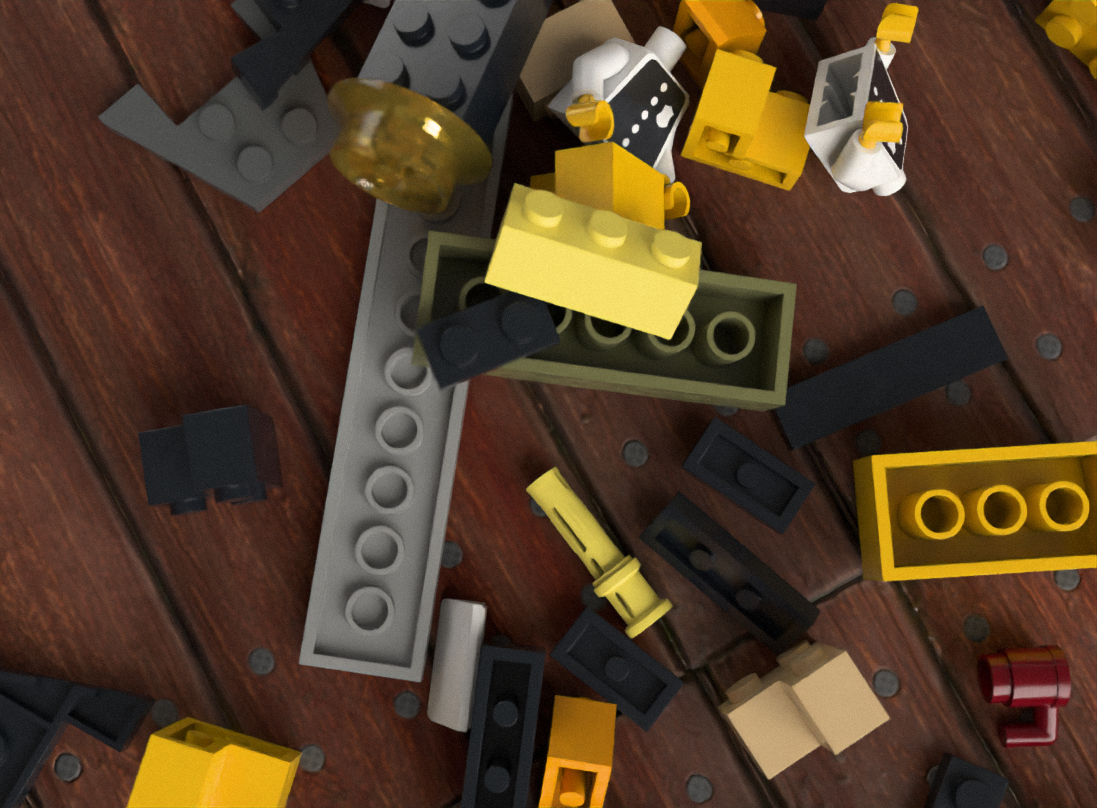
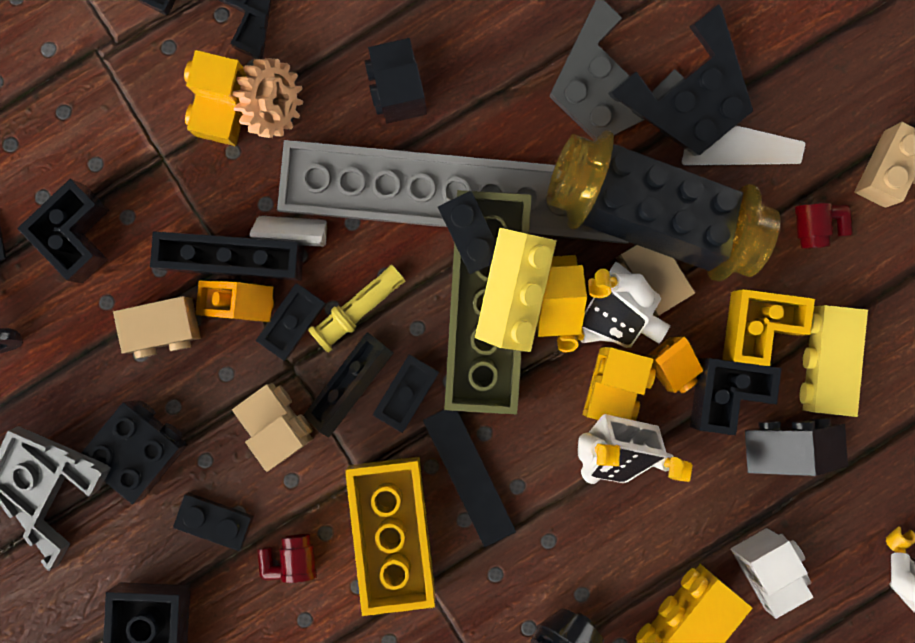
camera: 90 degrees right, 5 degrees up
none -> light nougat gear [233,58,303,138]

